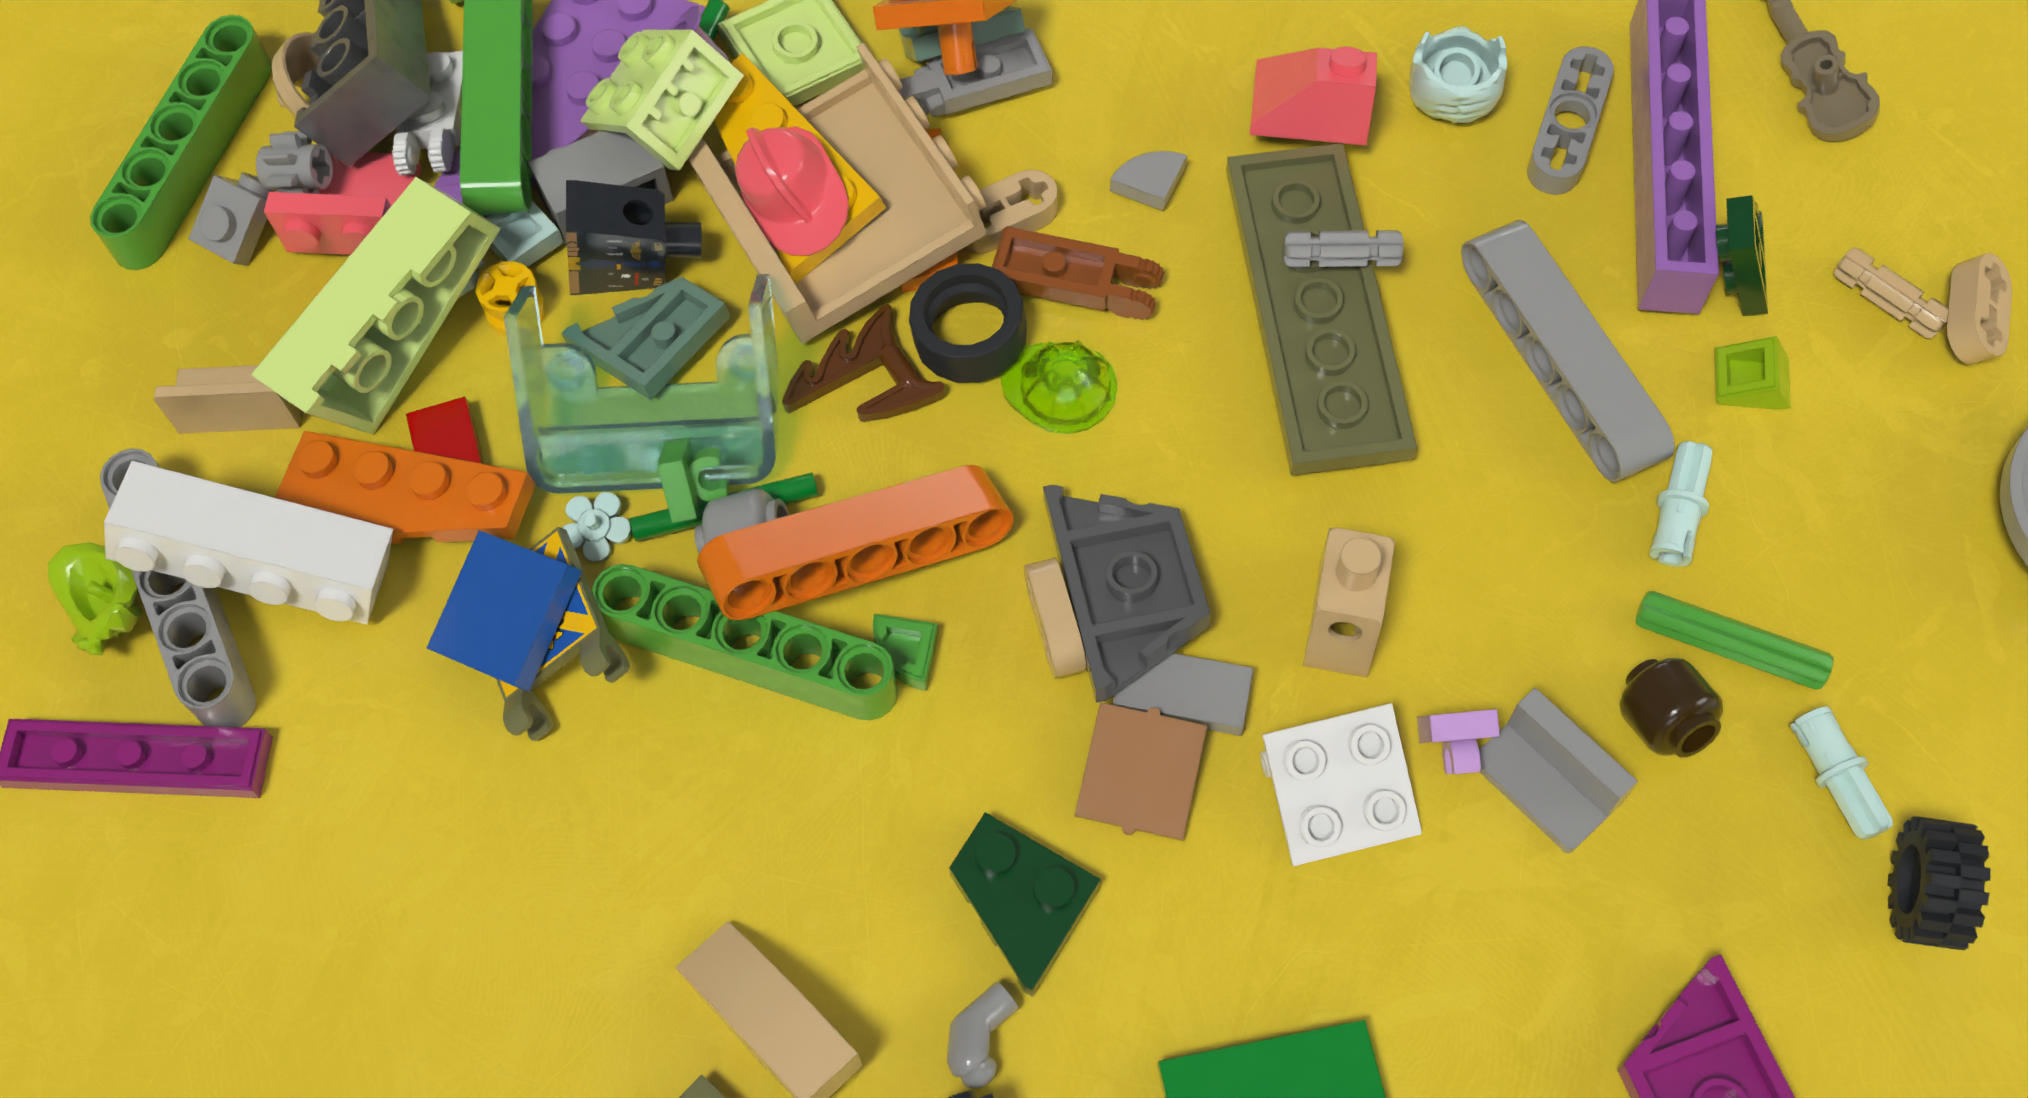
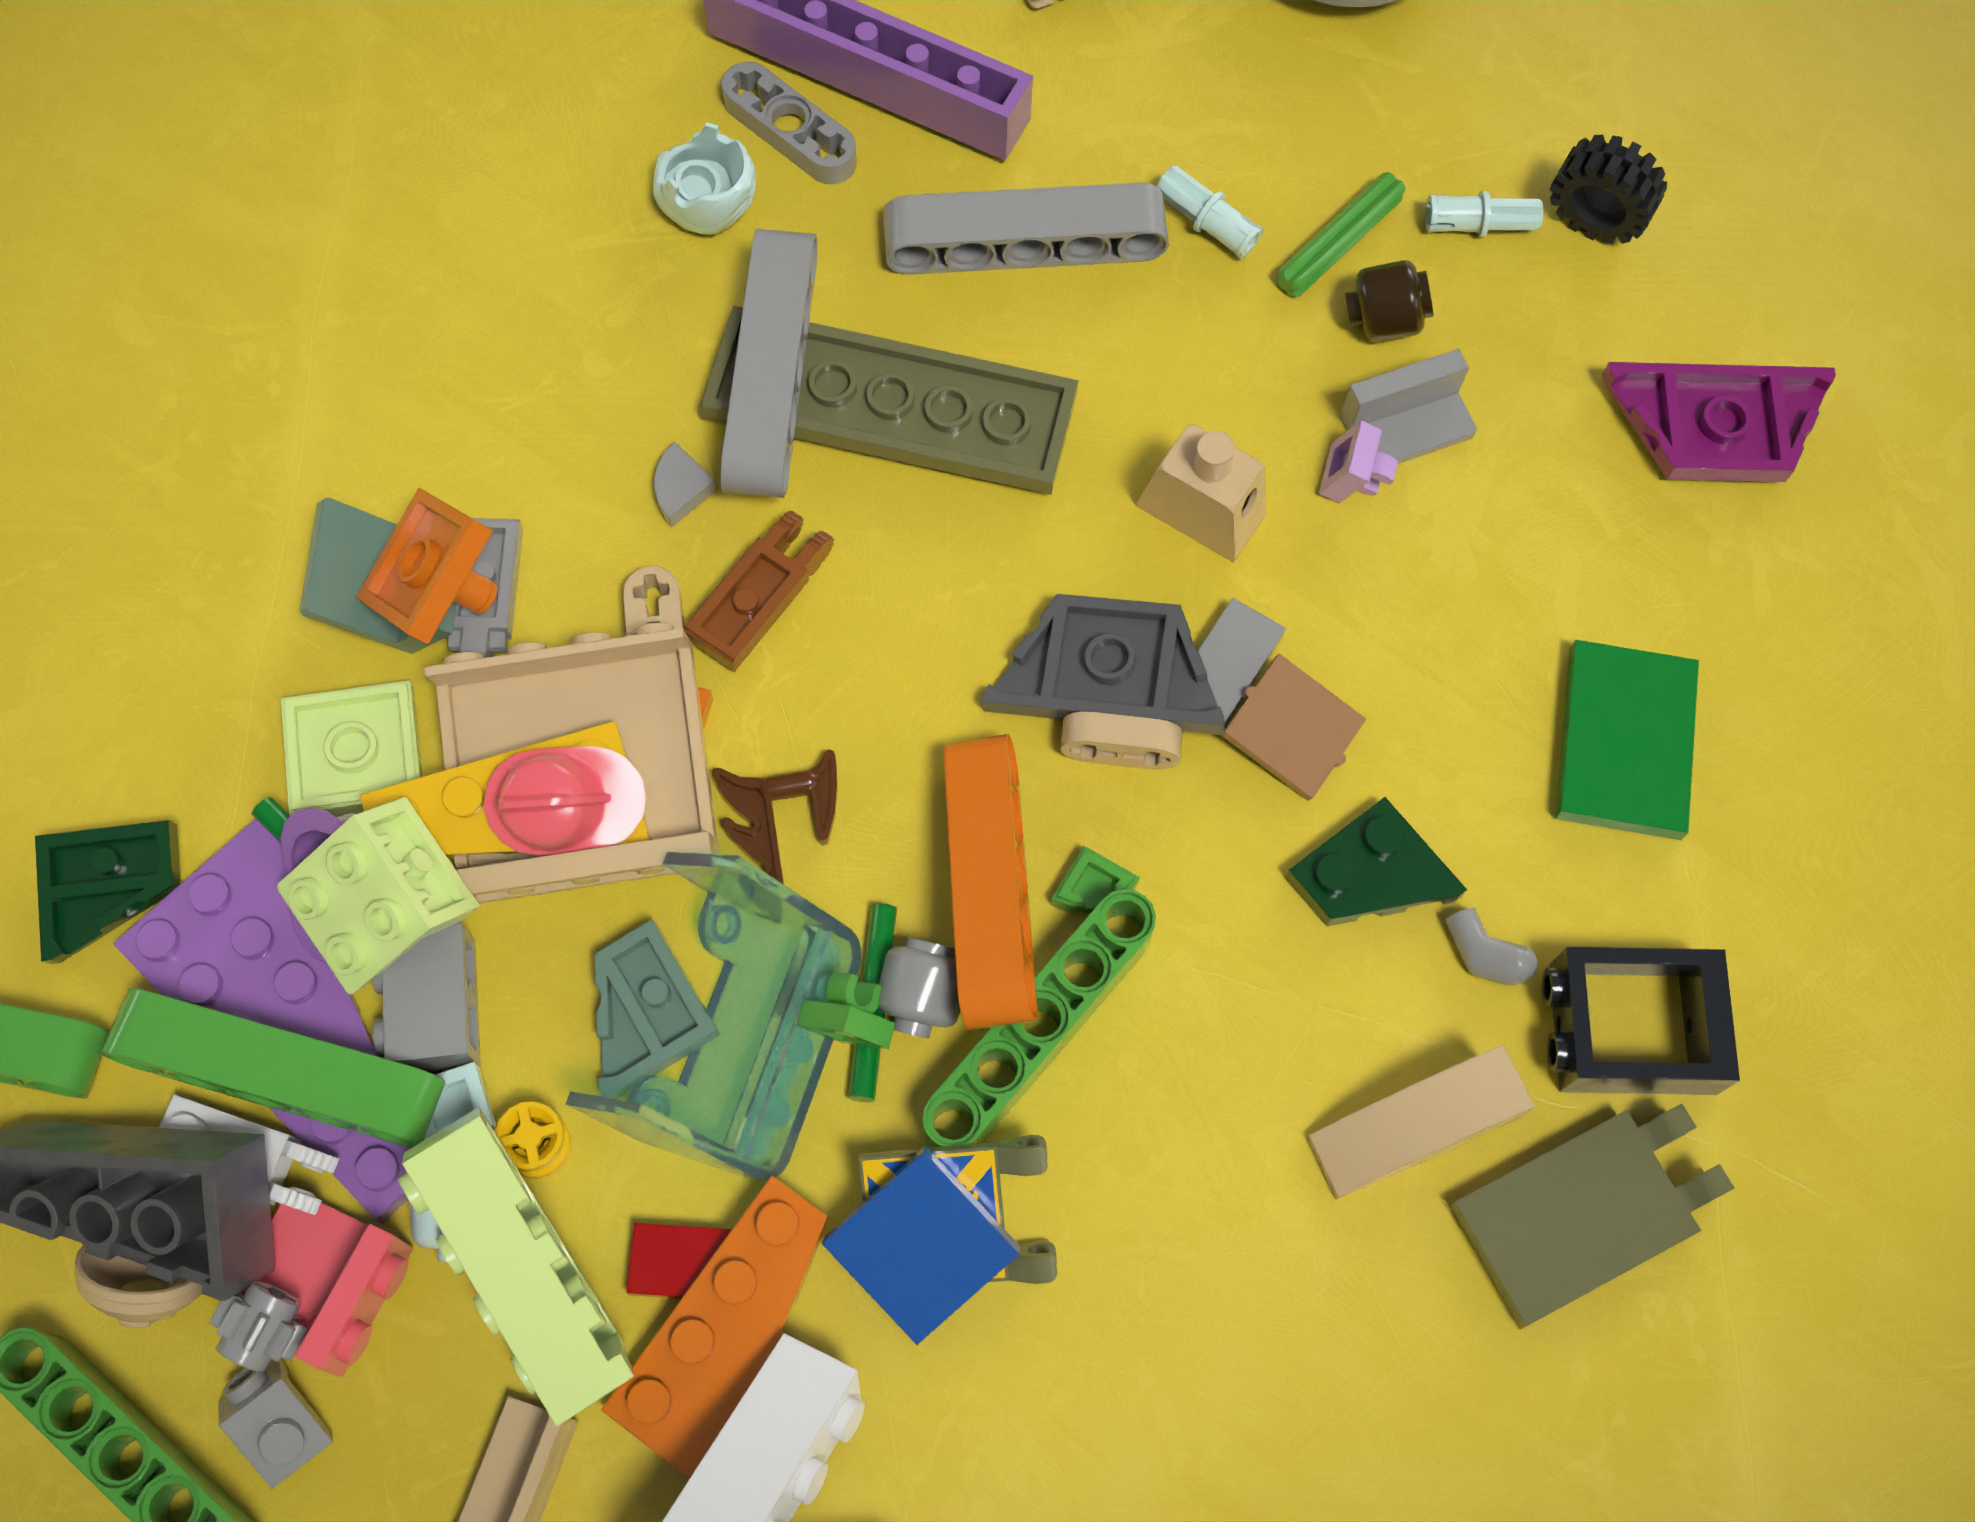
camera: 75 degrees left, 5 degrees up
light aqua plant [562,492,632,563] -> none
black torso [566,180,702,295] -> none
black tyre [909,263,1027,383] -> none
clear neon green piece [1001,340,1117,434] -> none
coral slope [1250,47,1377,145] -> none
white hinge [1260,703,1422,866] -> none
light grey axle [1283,230,1404,267] -> none
lime slope [1715,336,1791,410] -> none
dark green wing [1716,195,1768,316] -> none
none -> light grey beam [721,229,817,498]

